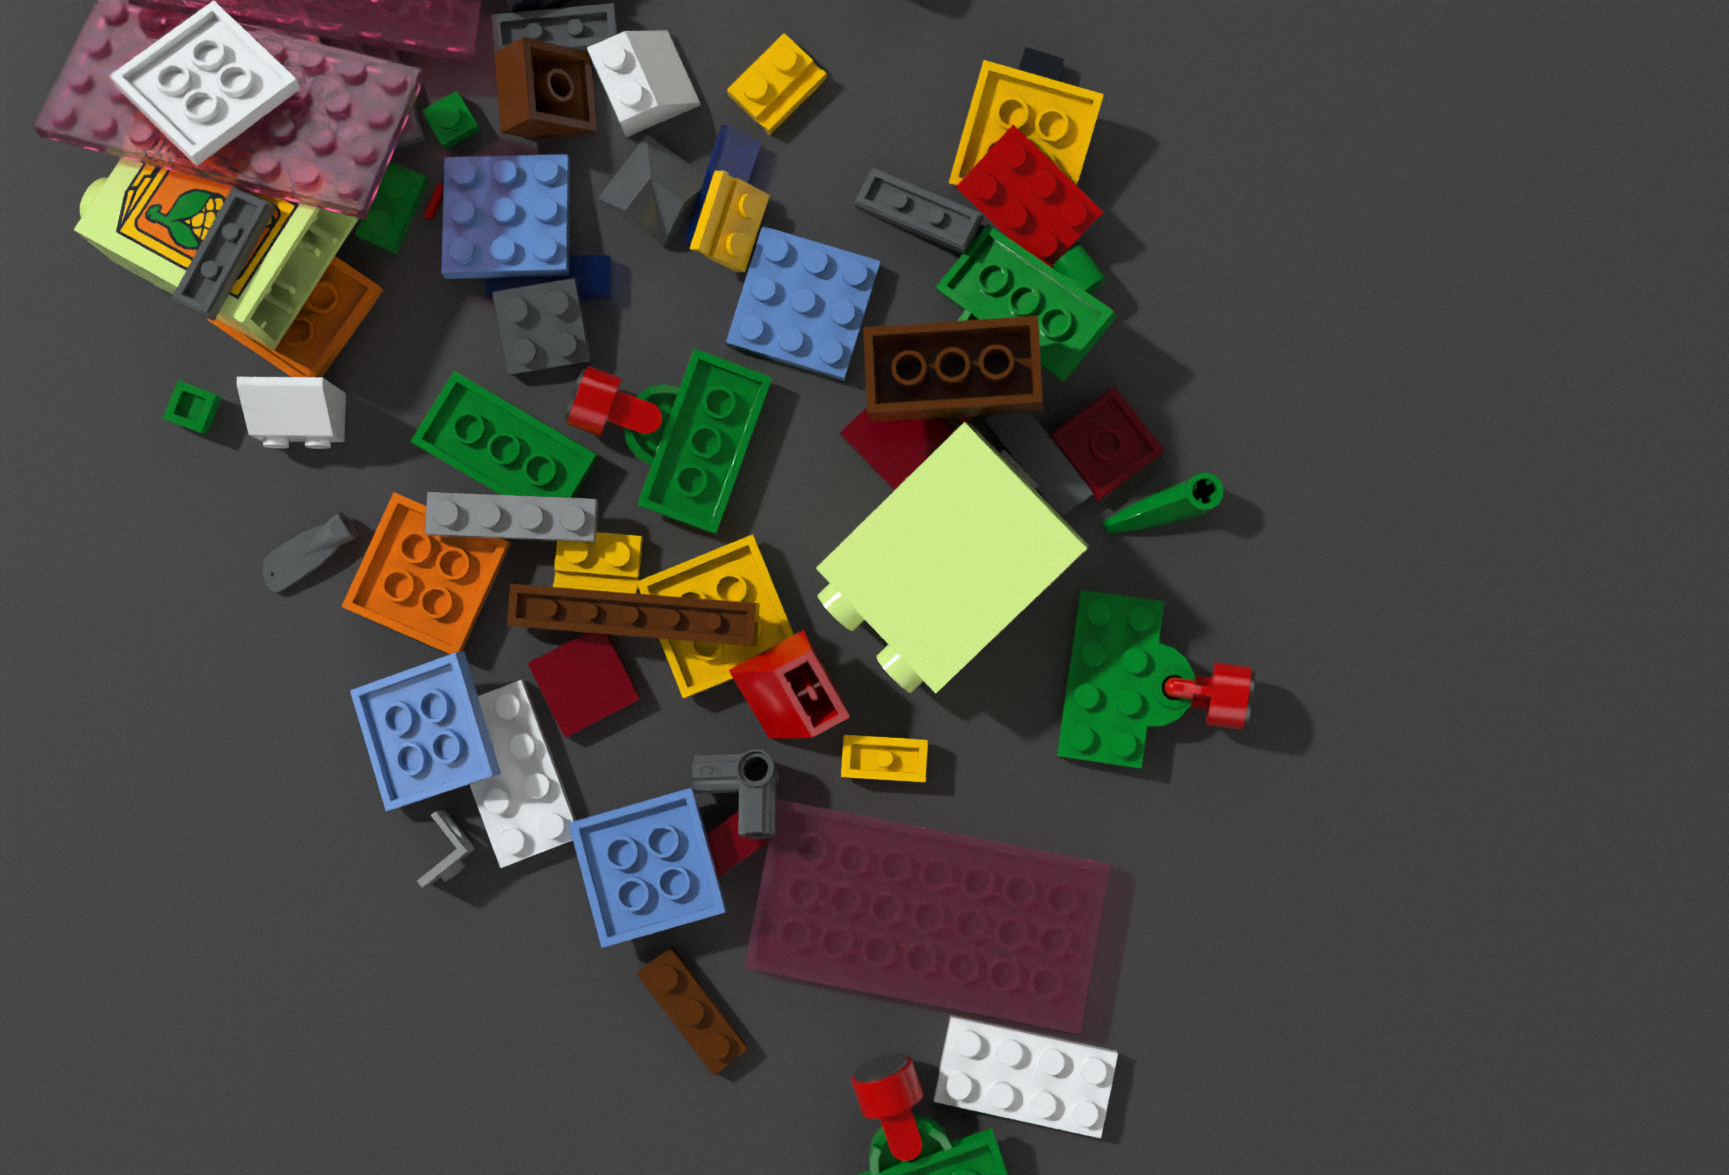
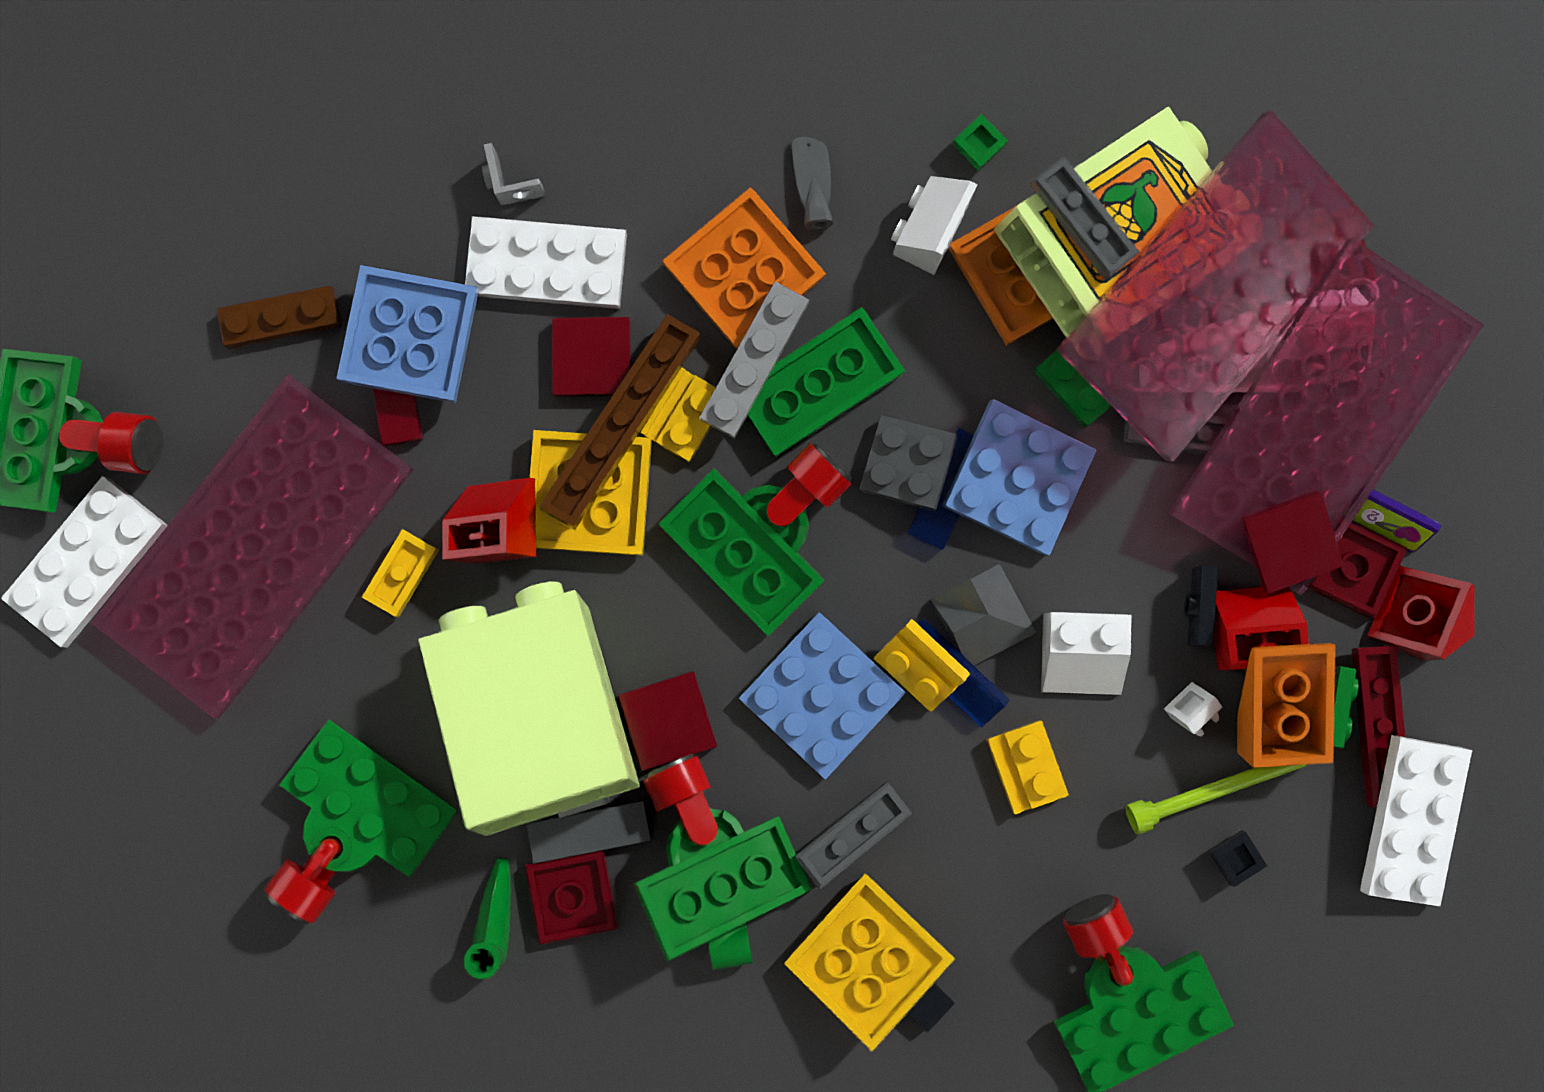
camera: 115 degrees right, 0 degrees up
white plate [109,1,300,166] -> none
medium blue plate [350,652,501,811] -> none
green plate [422,91,480,150] -> none
red piece [423,183,444,221] -> none
dark grey plate [491,3,618,52] -> none
reddish brown slope [494,37,597,139] -> none
dark grey piece [692,749,780,839] -> none
reddish brown brick [863,316,1043,423] -> none
red plate [956,124,1104,267] -> none

